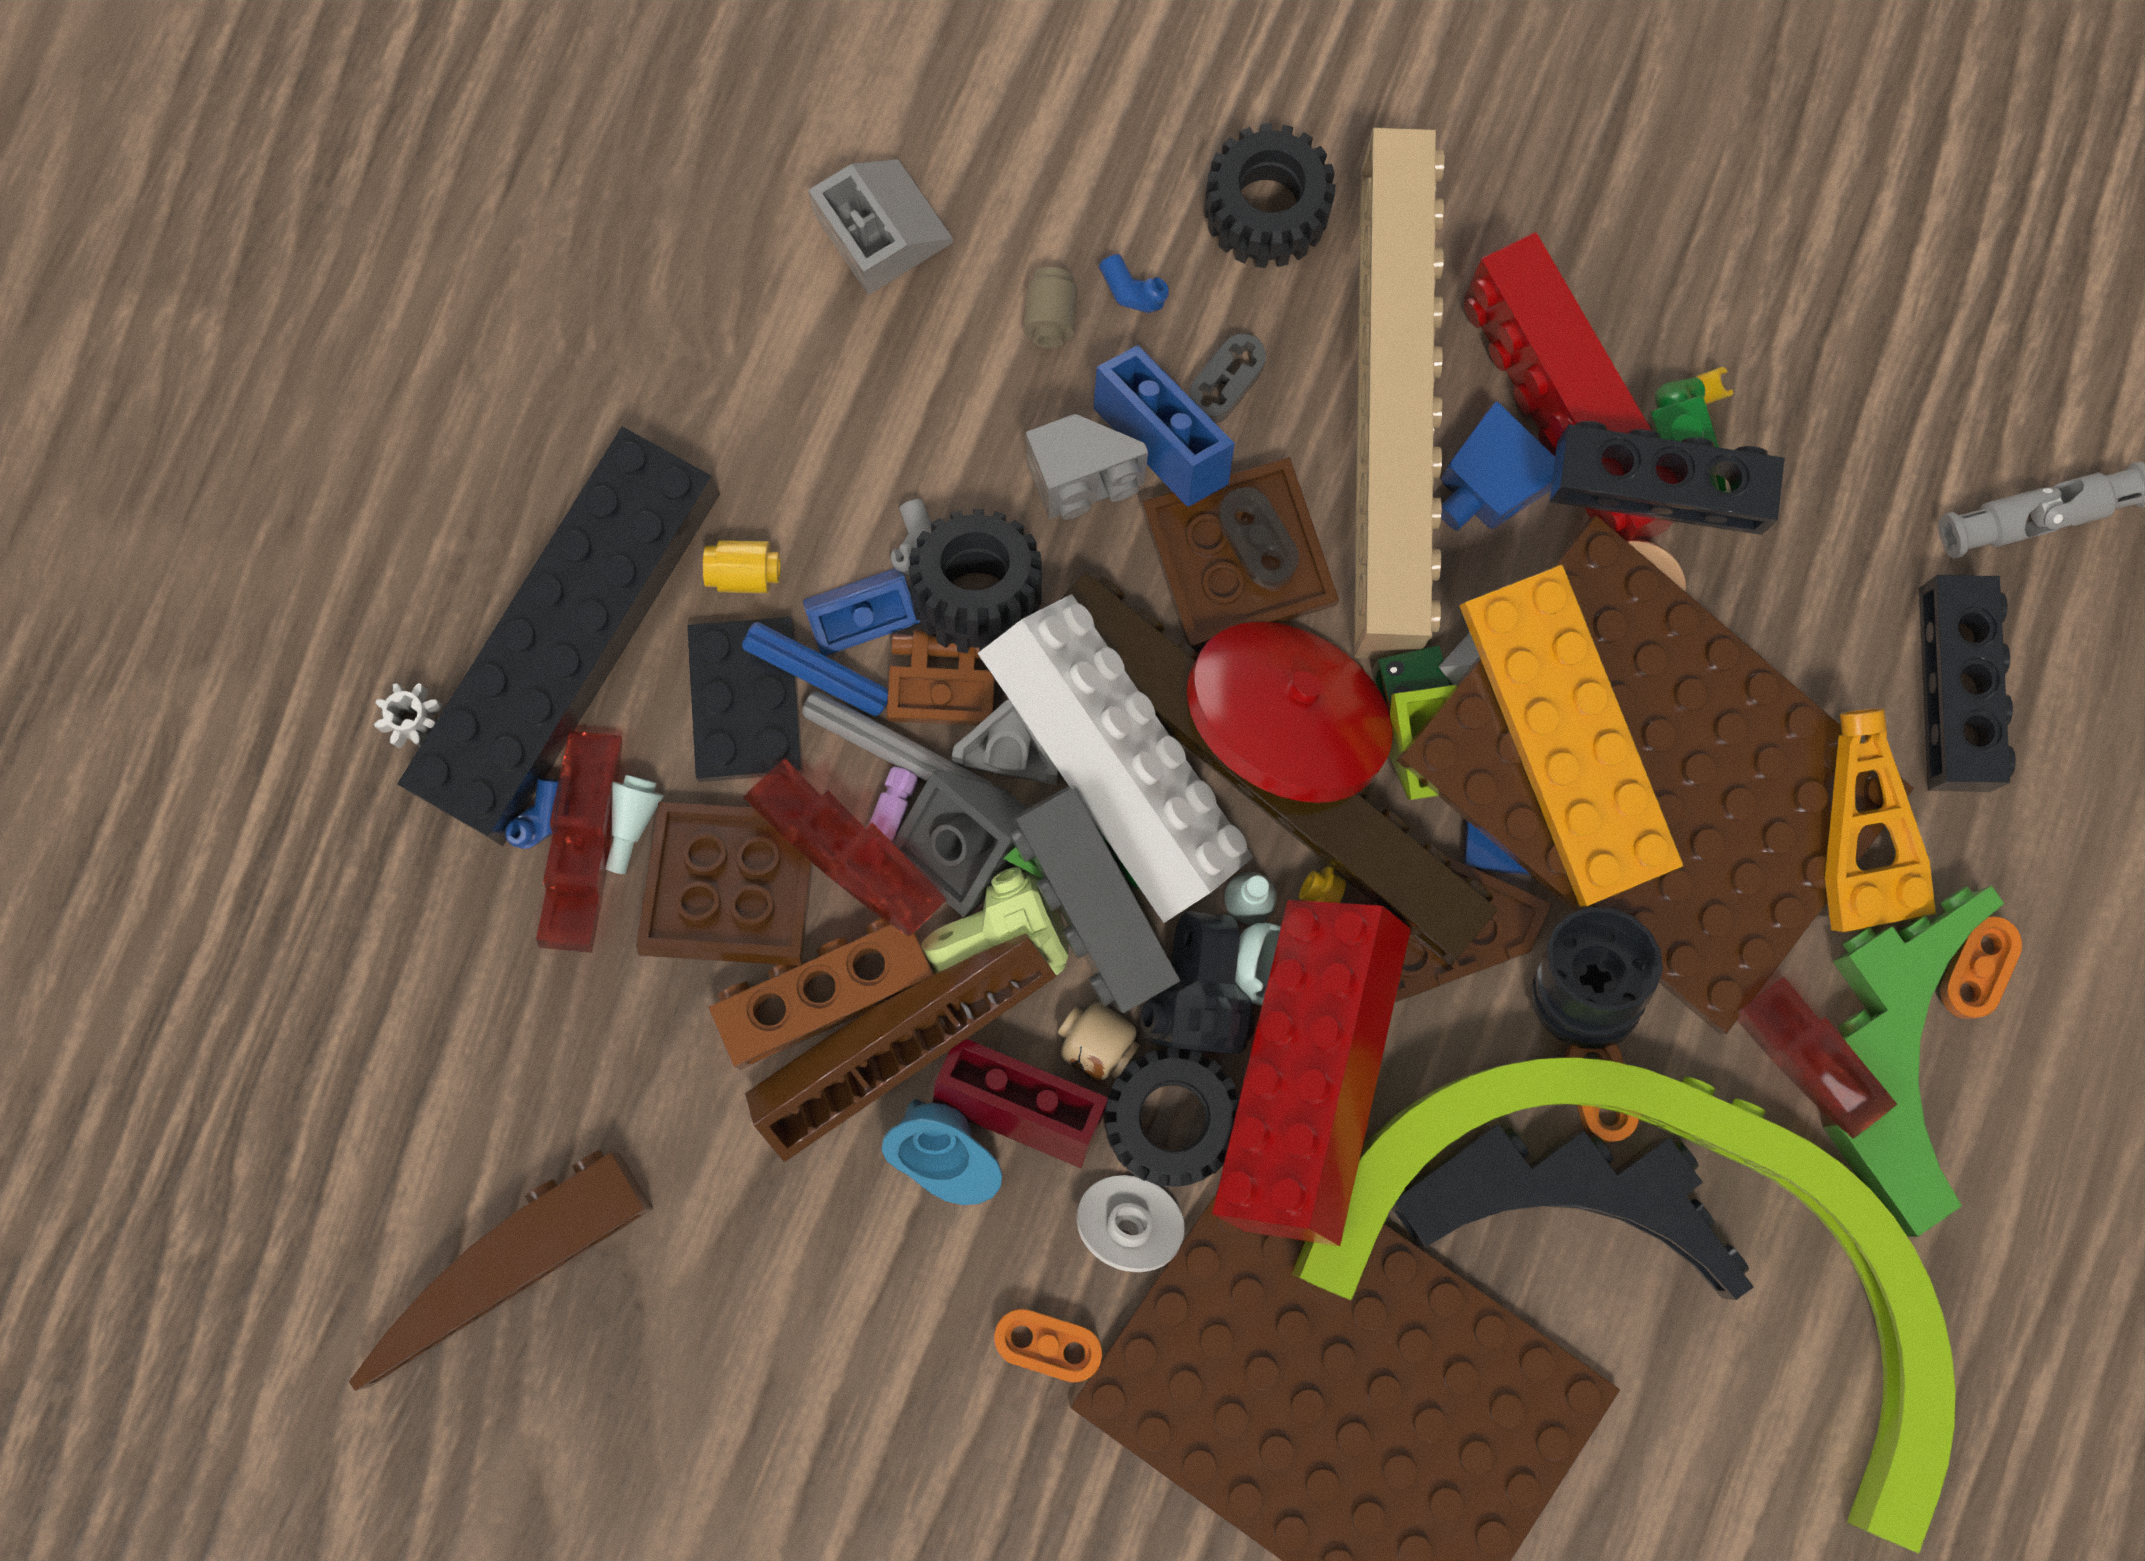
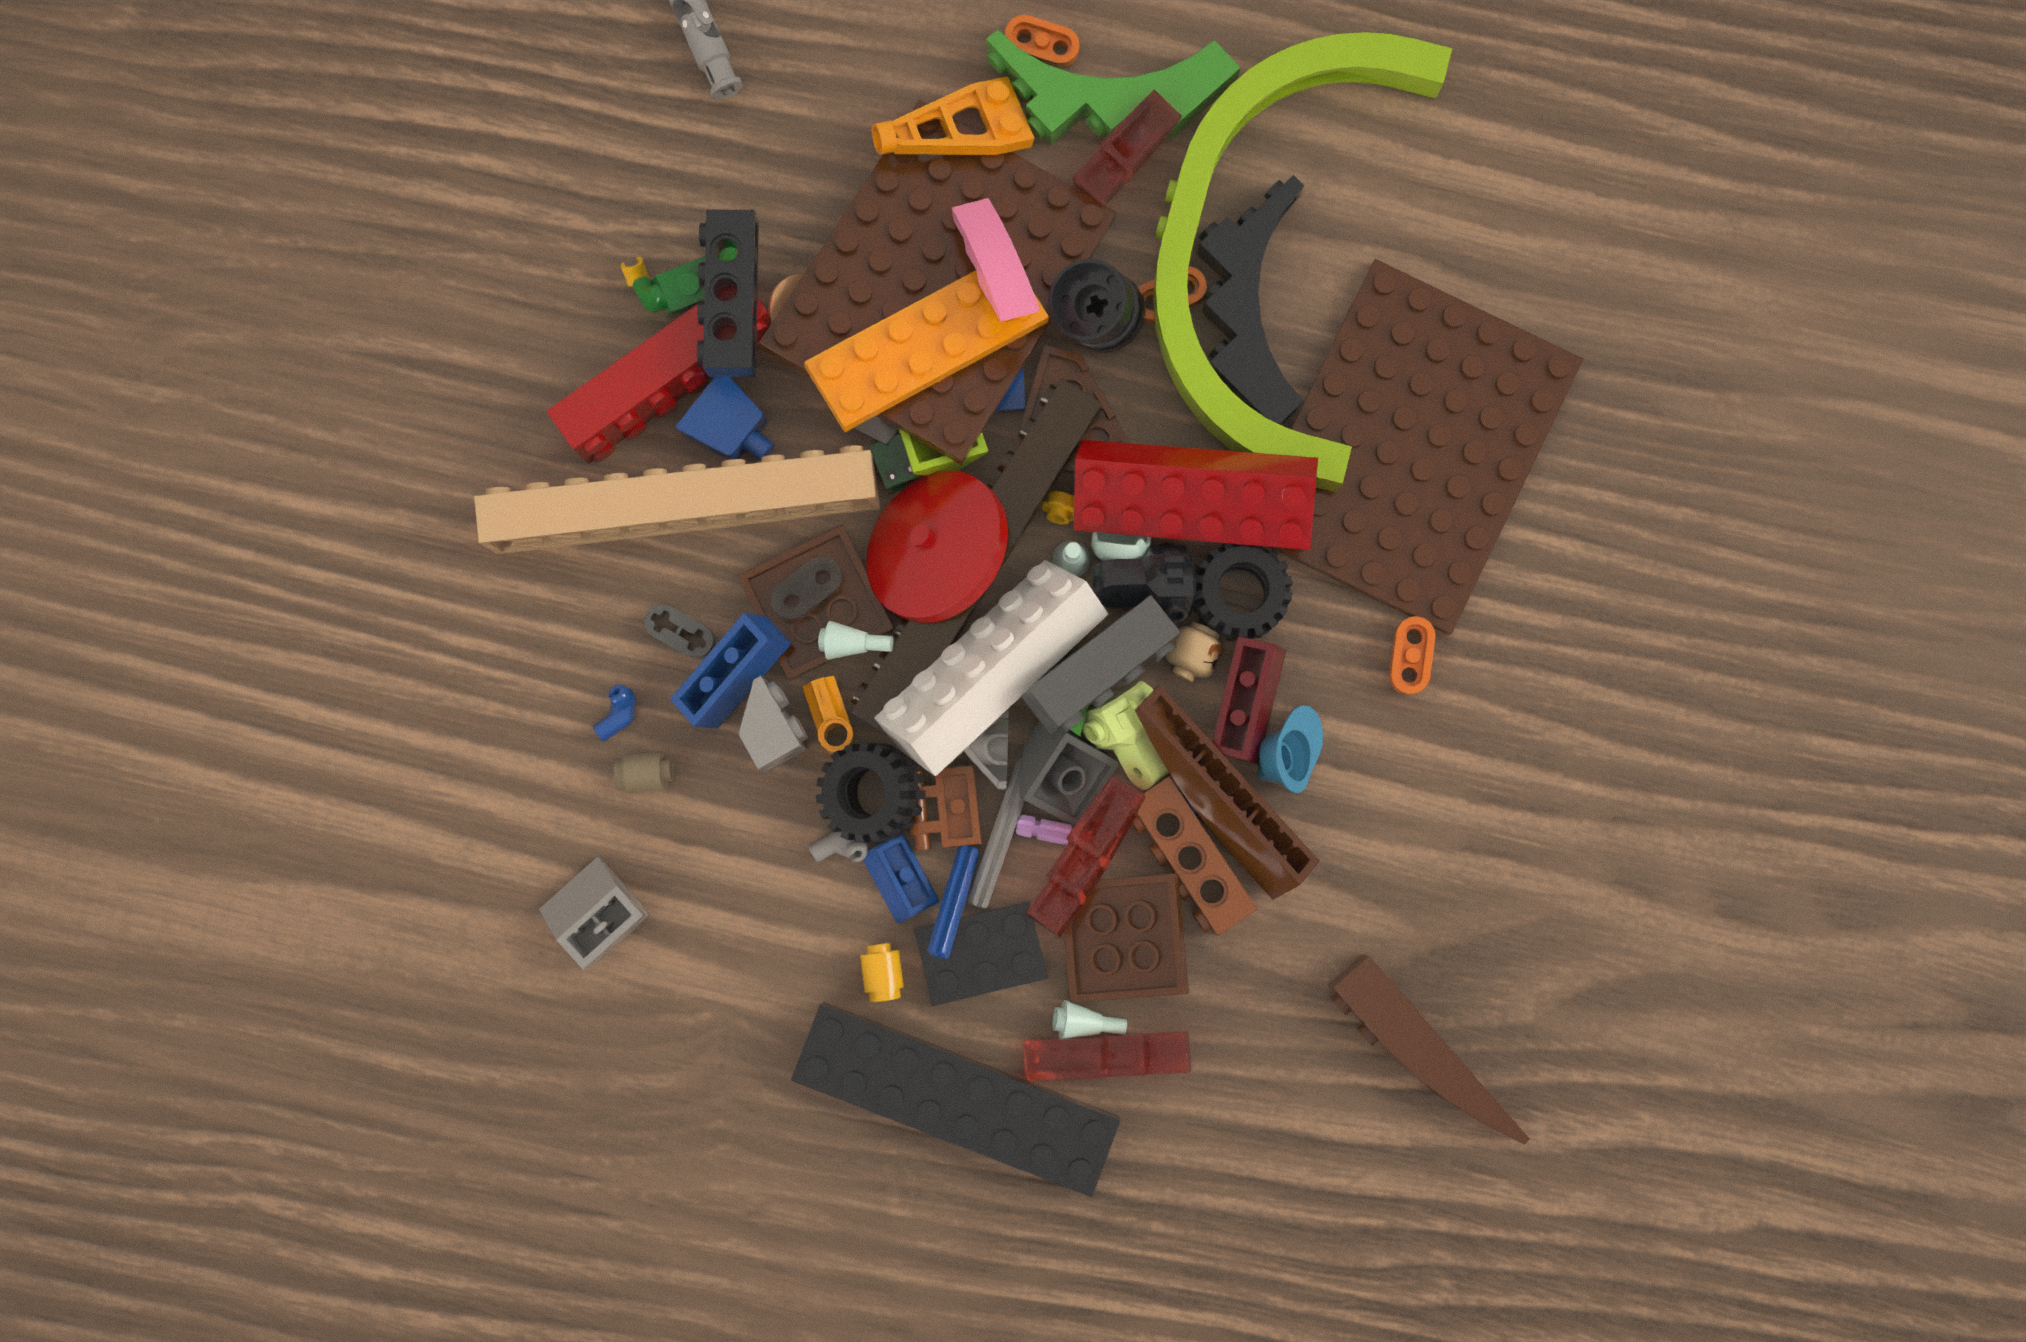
camera: 95 degrees left, 5 degrees up
white gear [374,683,444,749] -> none
blue arm [505,778,564,849] -> none
white dish [1076,1175,1185,1272] -> none
black tyre [1204,123,1336,268] -> none
black brick [1919,575,2016,792] -> none
none -> light orange piece [802,675,857,755]
none -> light aqua cone [818,621,893,660]
none -> bright pink slope [951,198,1039,321]

